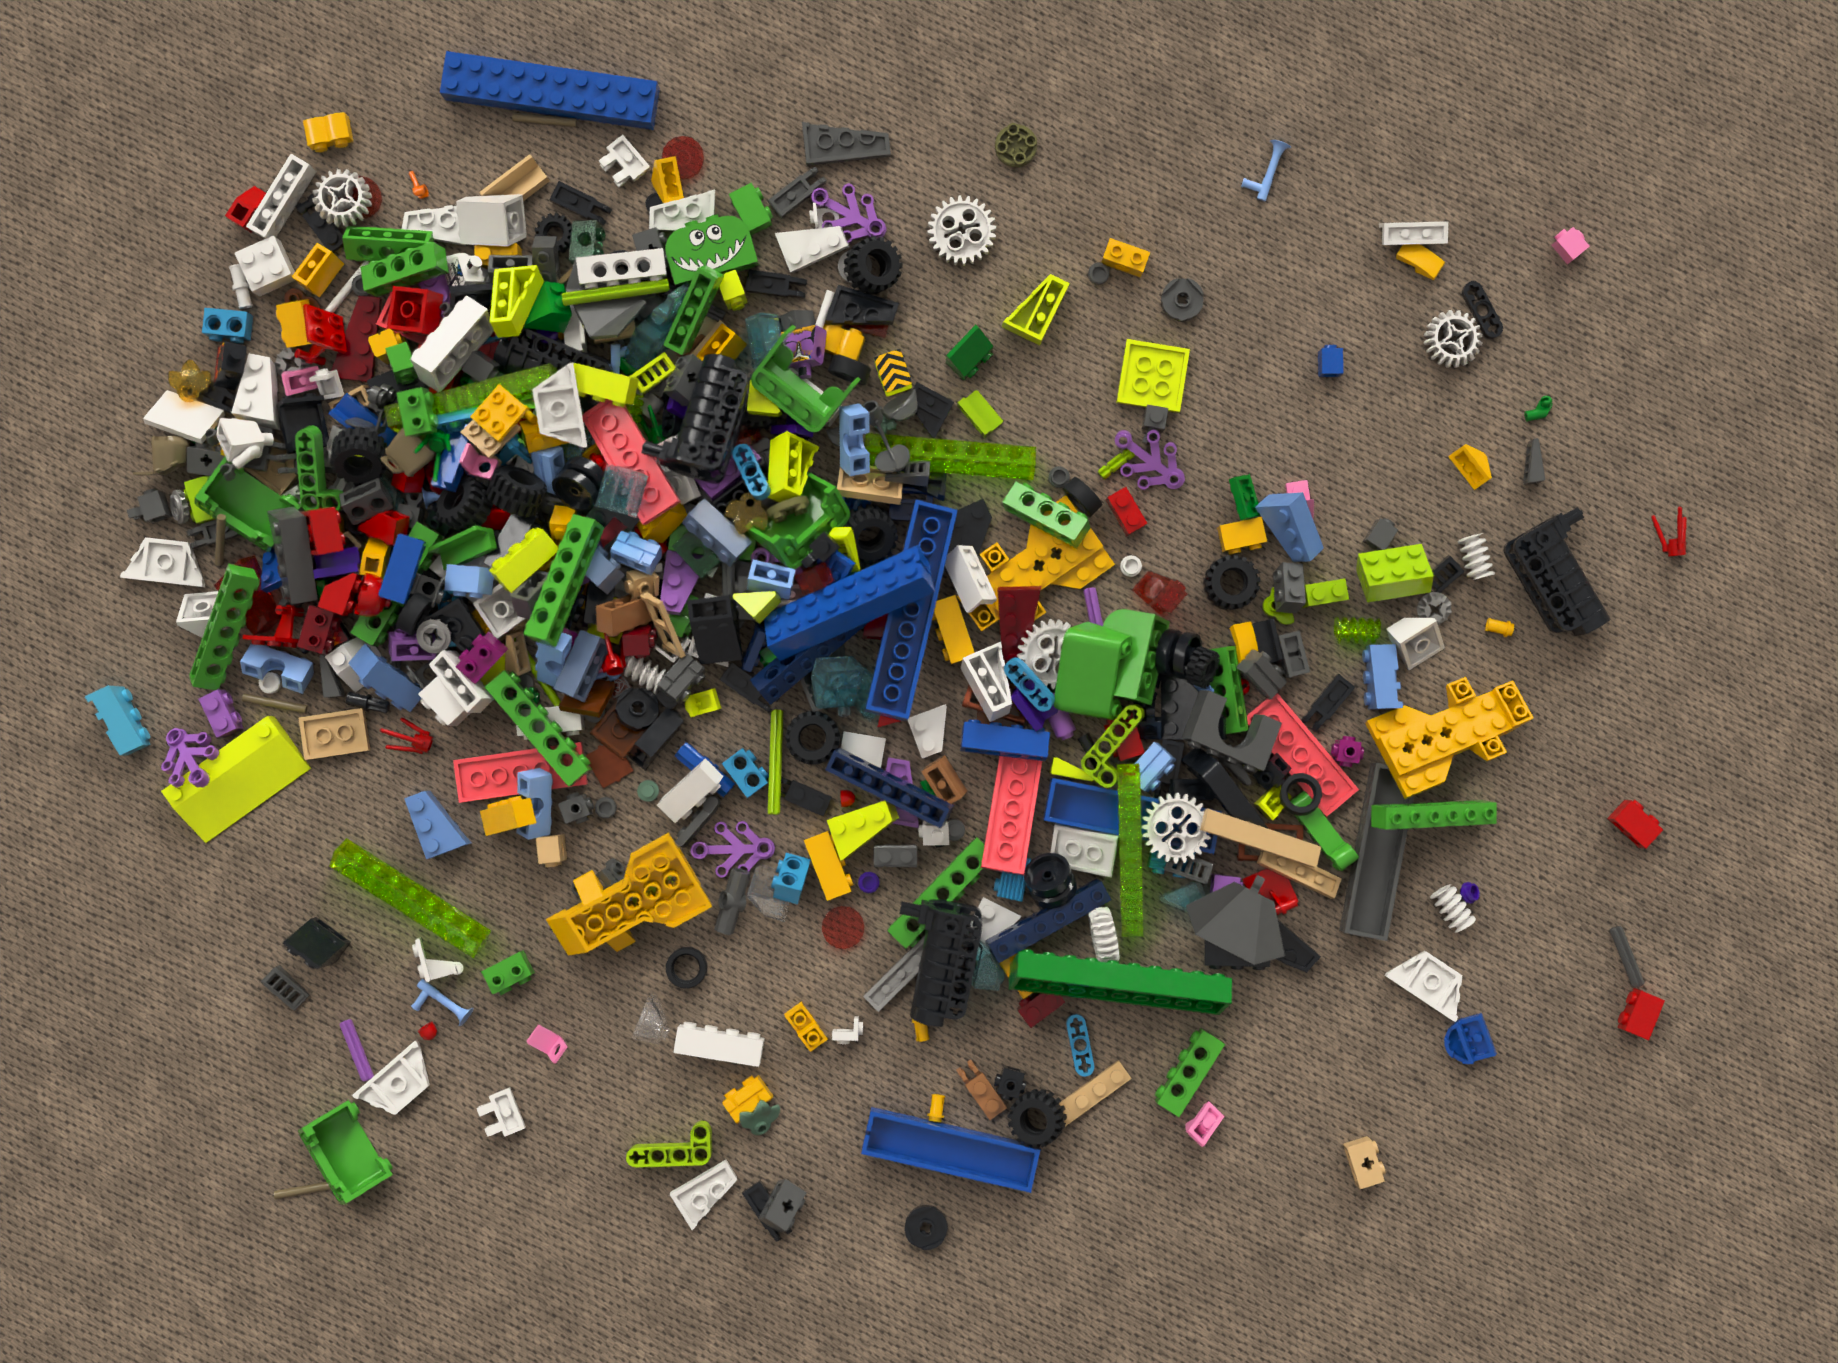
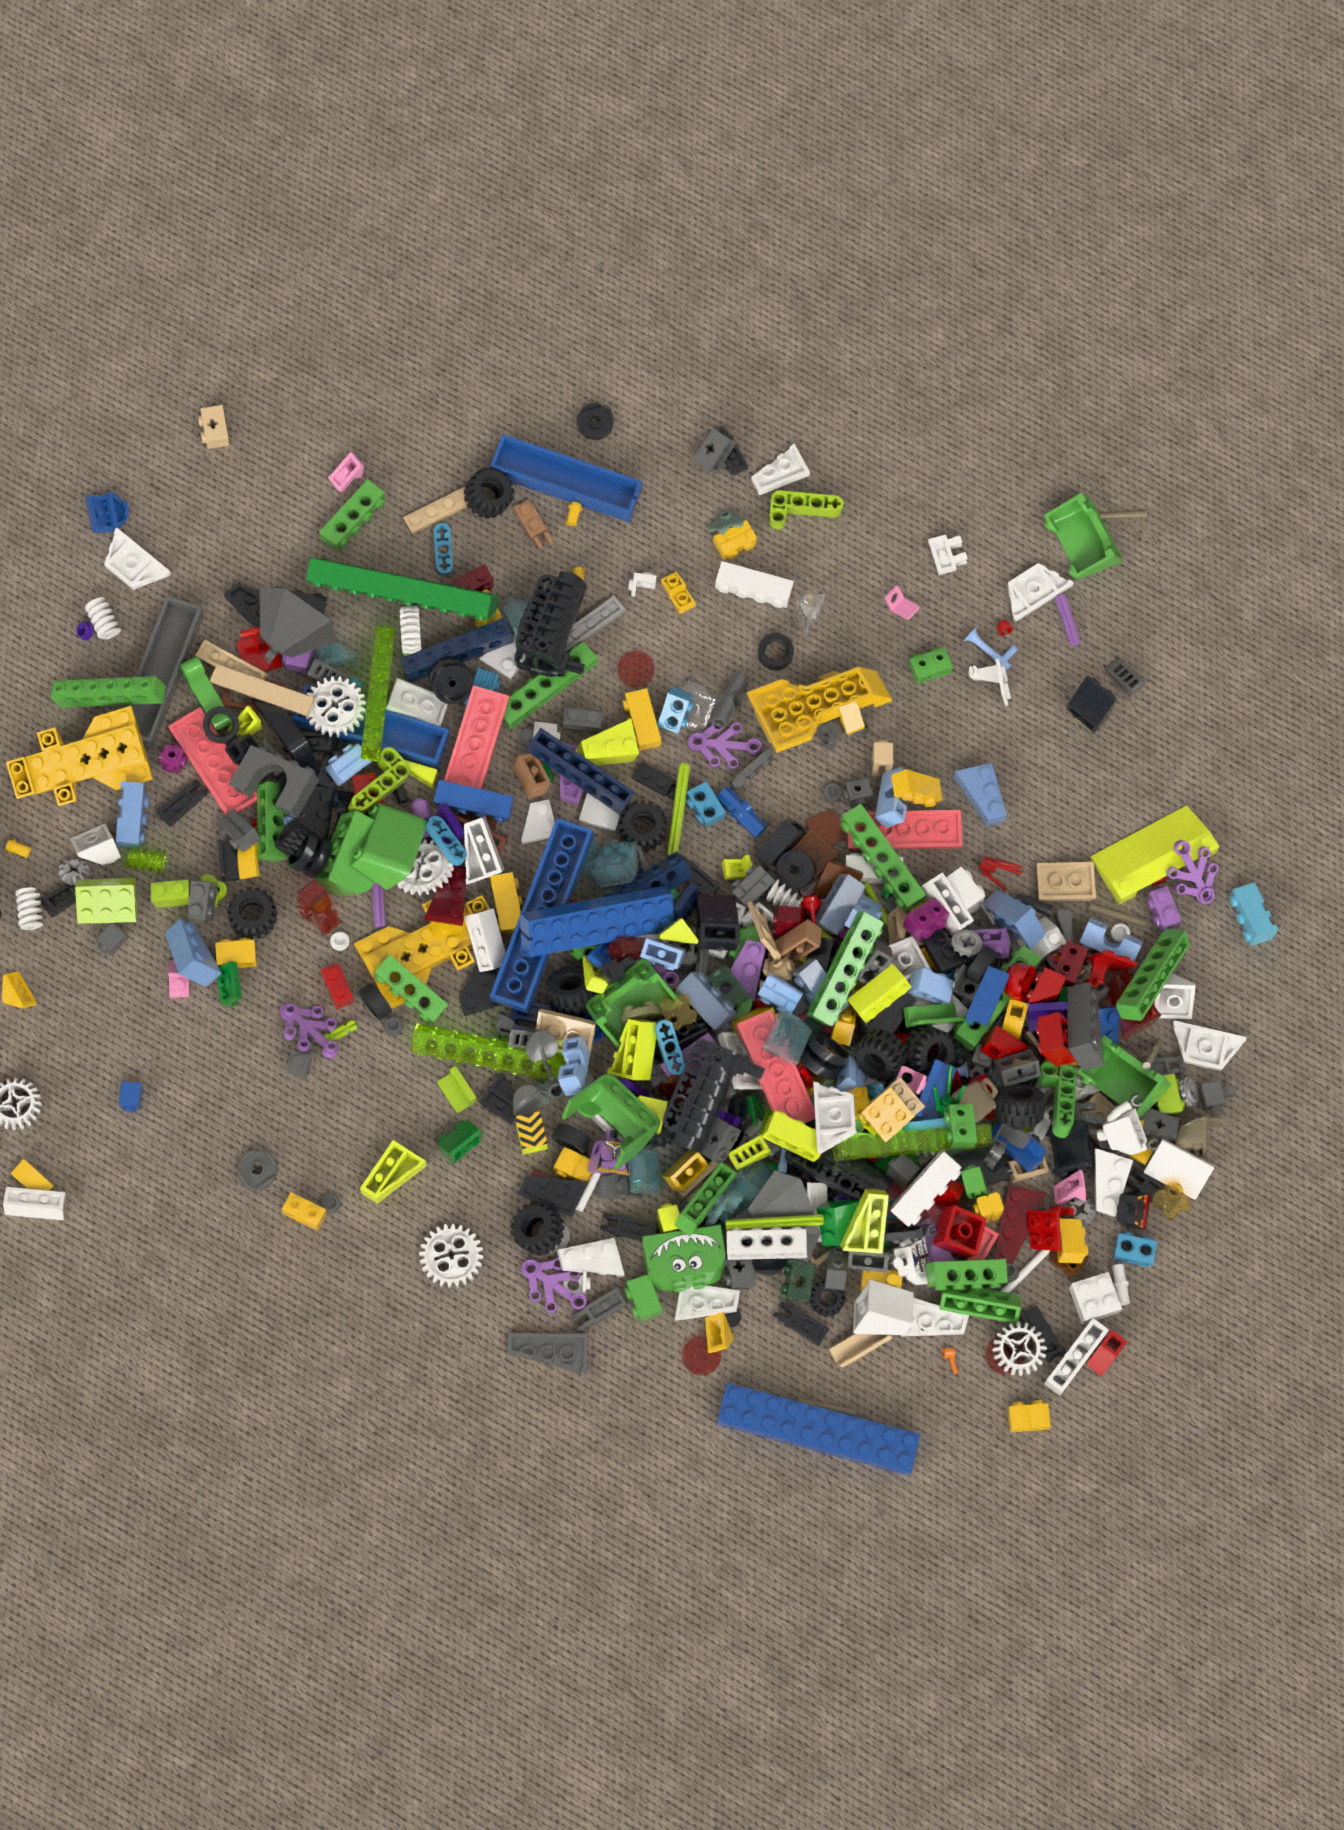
camera: 175 degrees left, 15 degrees down
yellow brick [292,243,344,298] -> none
white bracket [309,368,344,399] -> none
clear neon green brick [329,838,491,959] -> none
white plate [599,134,650,188] -> none
sand green plate [637,780,659,802] -> none
white brick [657,758,723,823] -> none
red hinge [840,790,855,807] -> none
dark purple plate [858,872,880,893] -> none
black brick [994,1065,1026,1100] -> none
olive tile [995,123,1037,168] -> none
neon yellow plate [1116,339,1190,413] -> none
light blue piece [1241,140,1291,201] -> none
dark grey brick [1278,630,1310,678] -> none

